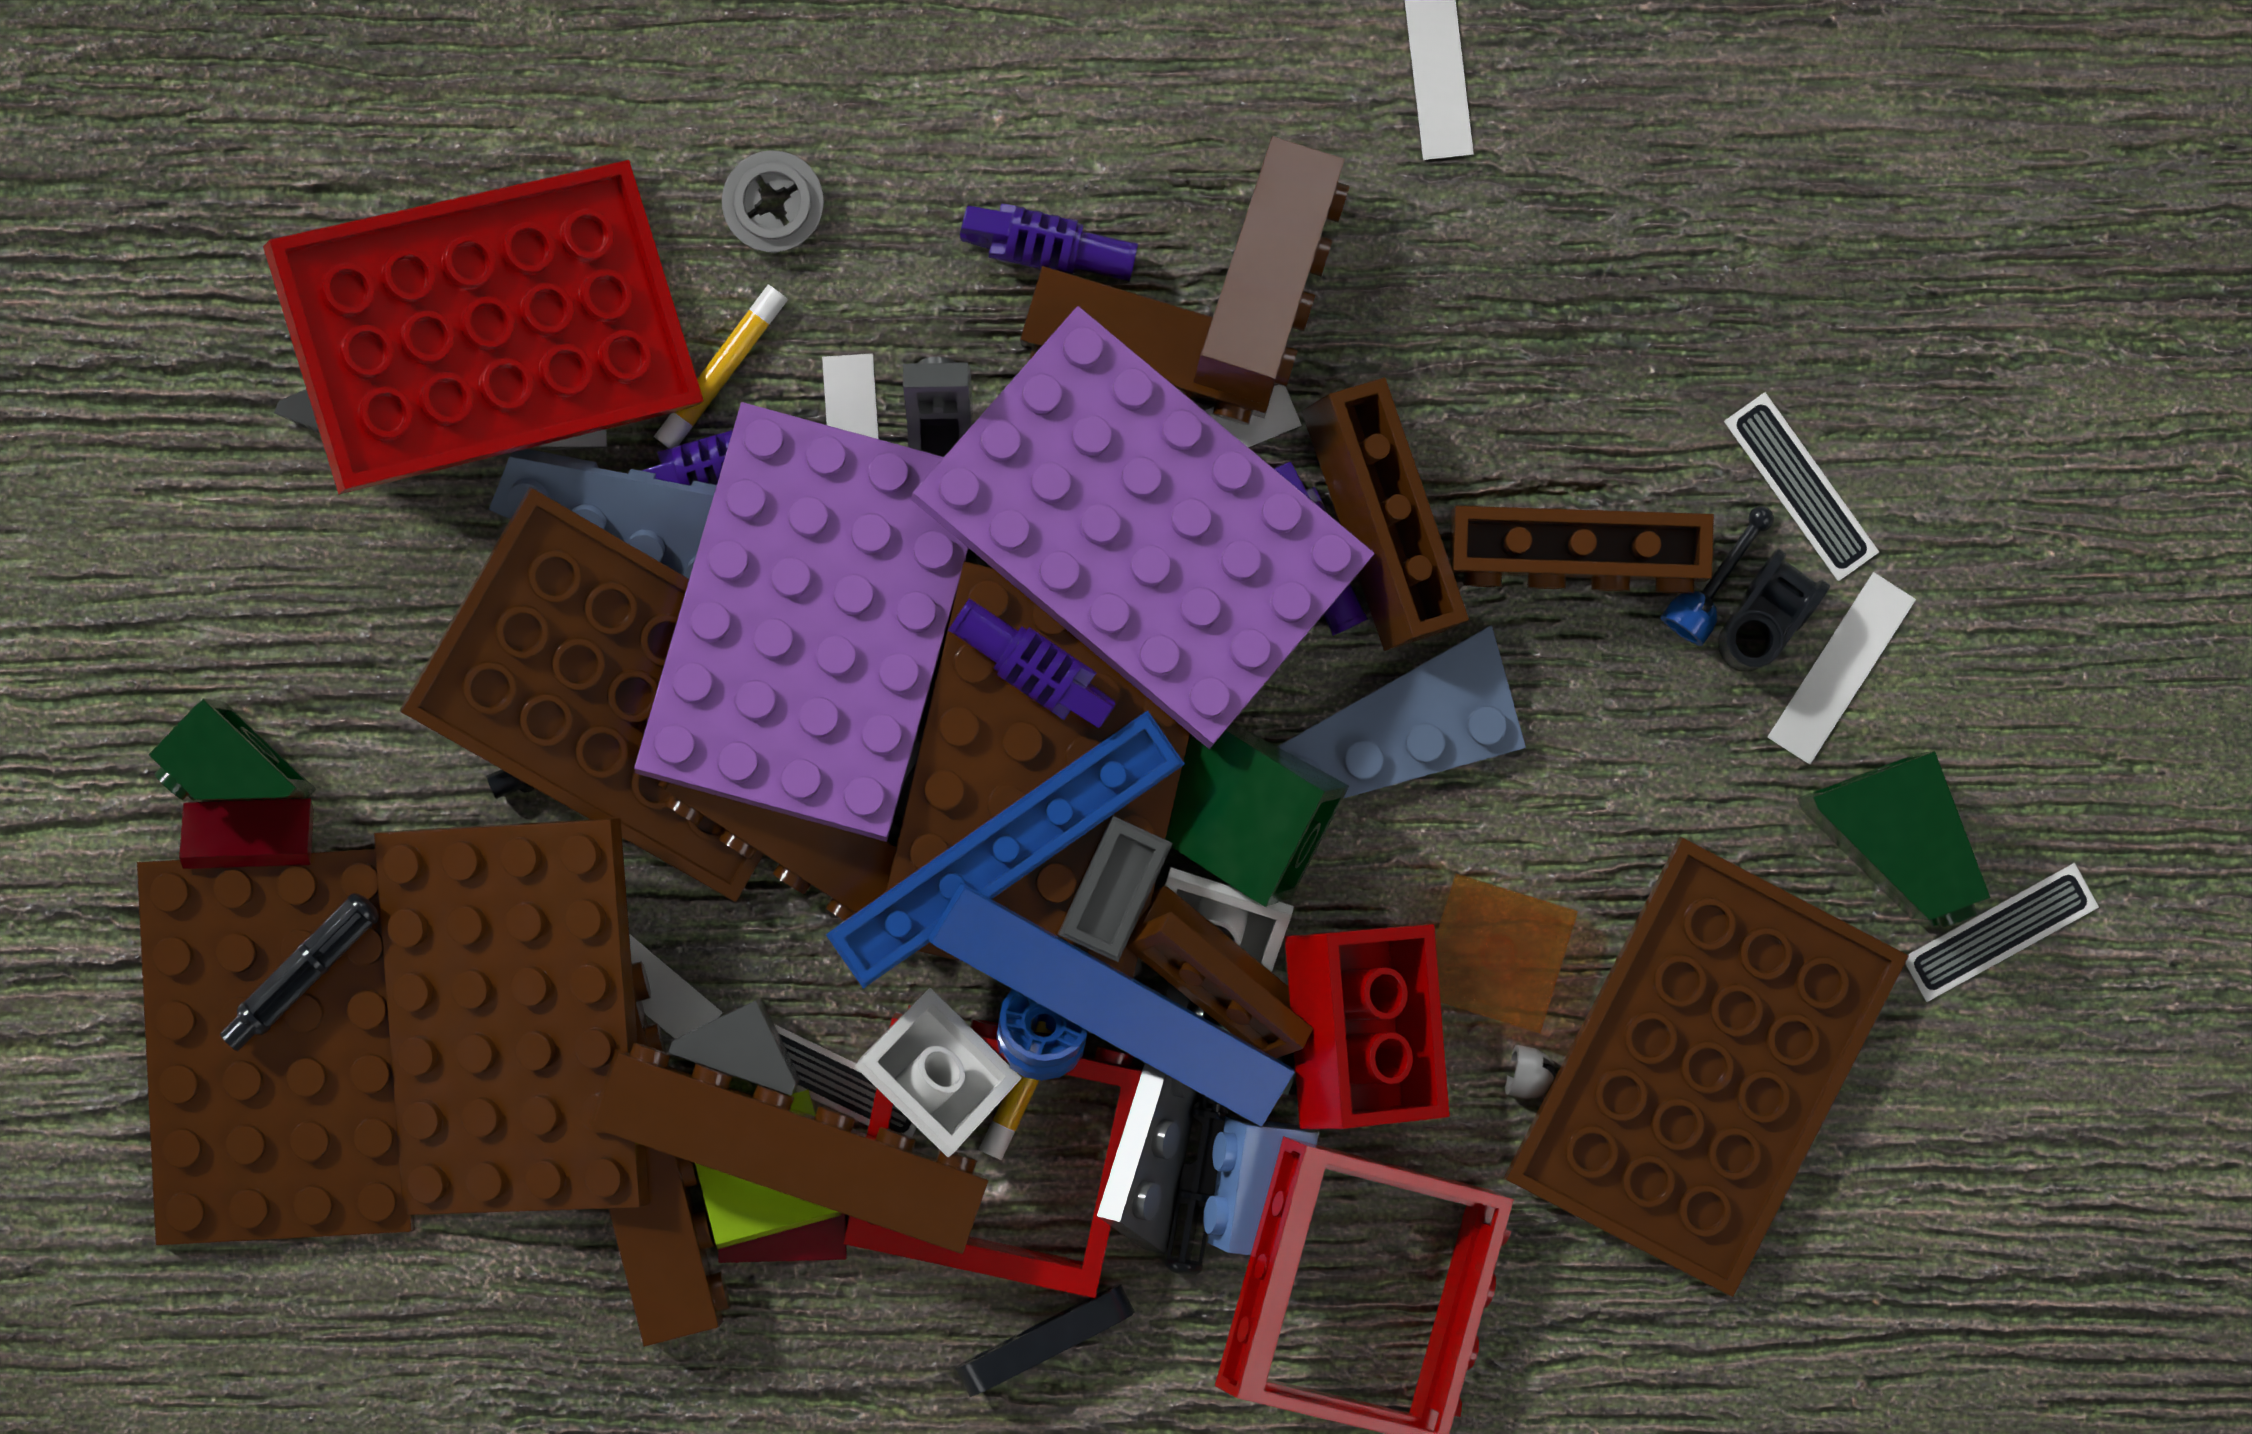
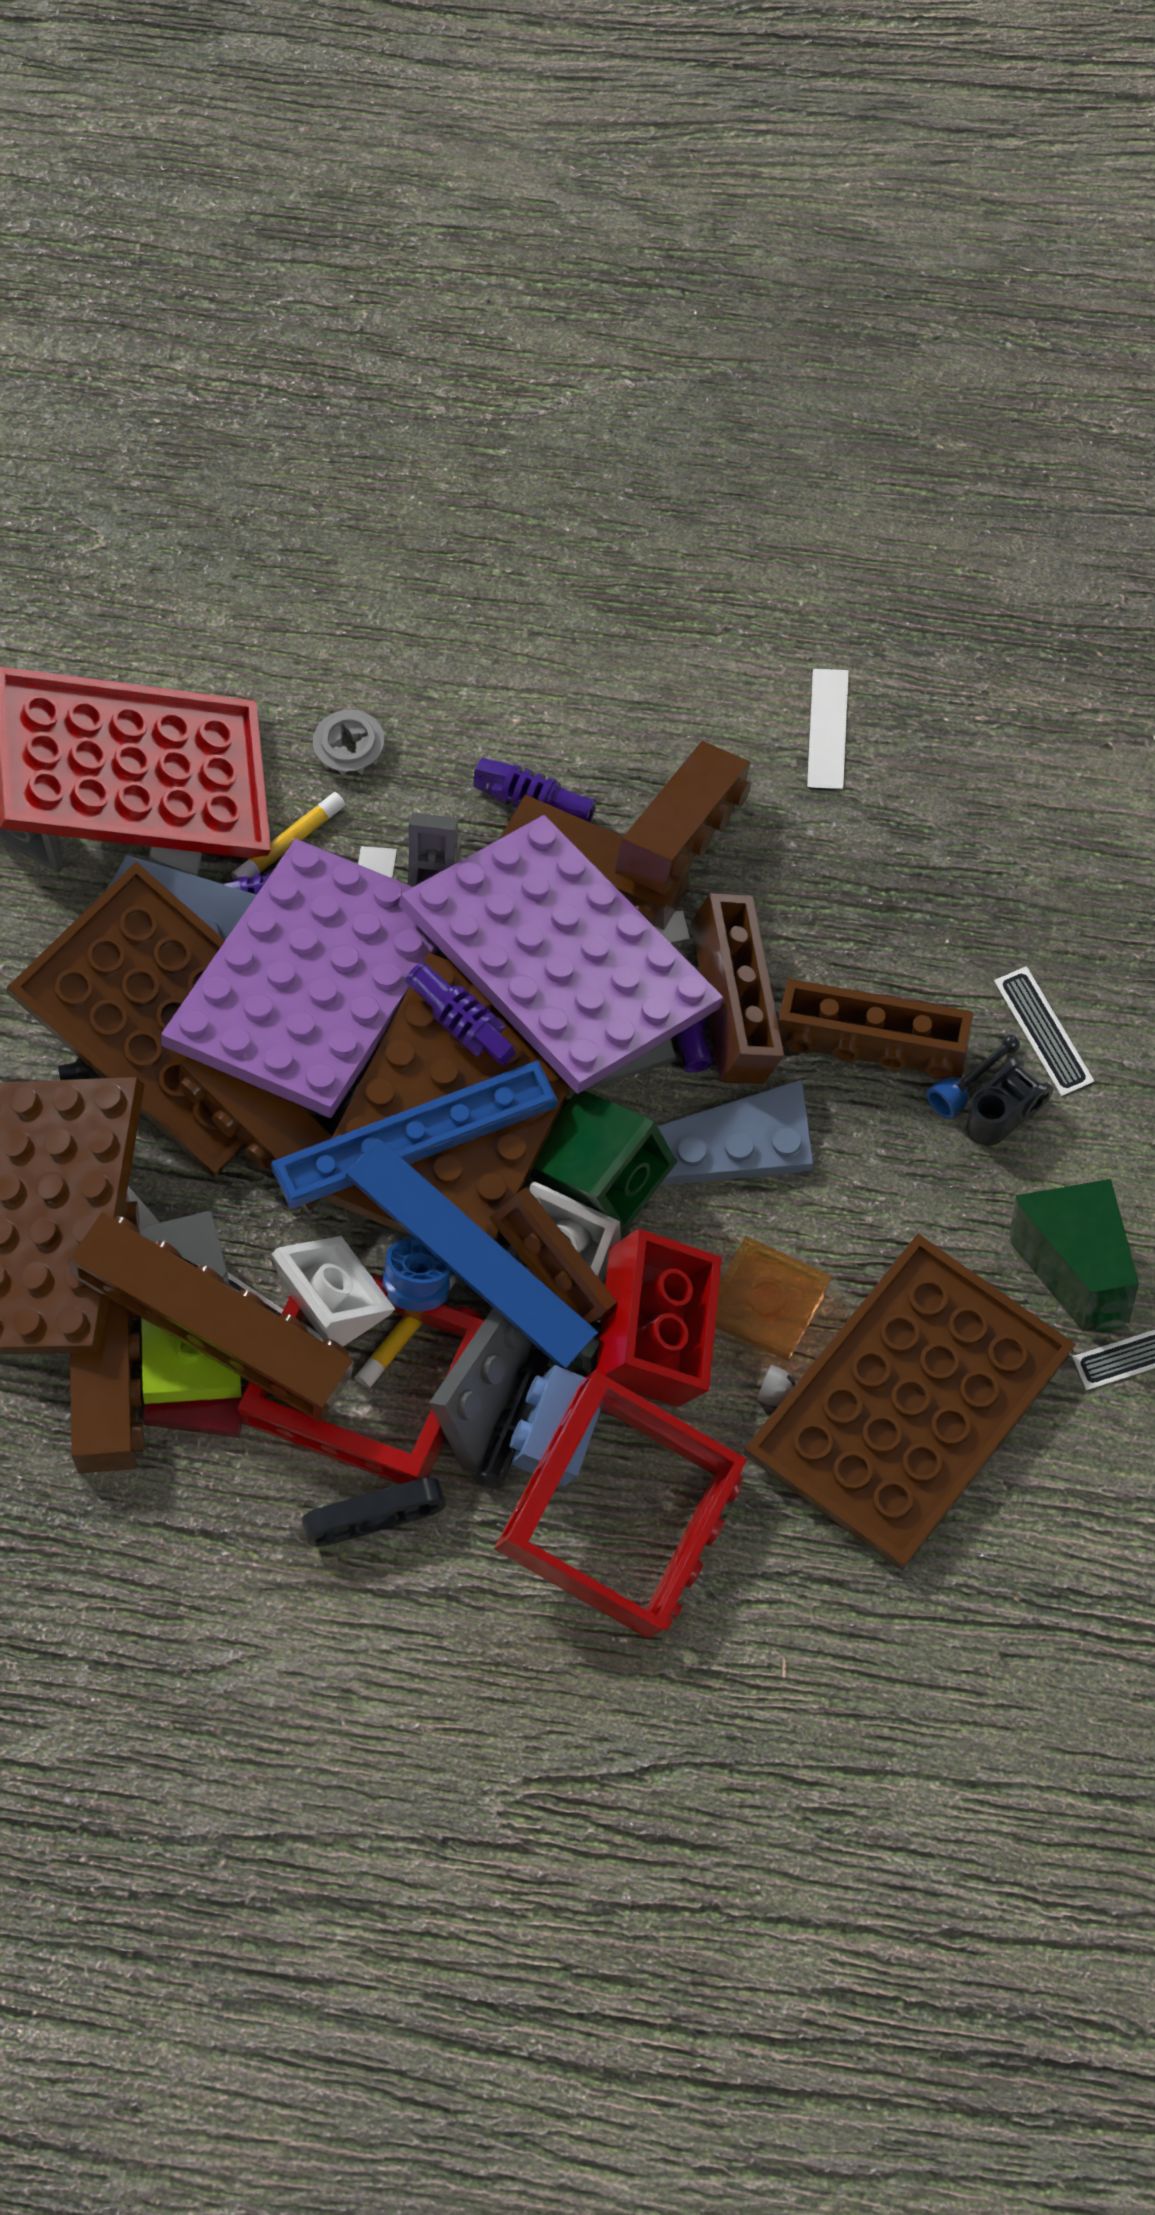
camera: 10 degrees right, 25 degrees down
dark grey tile [1057,816,1172,962] -> none
white sticker [1767,572,1916,765] -> none

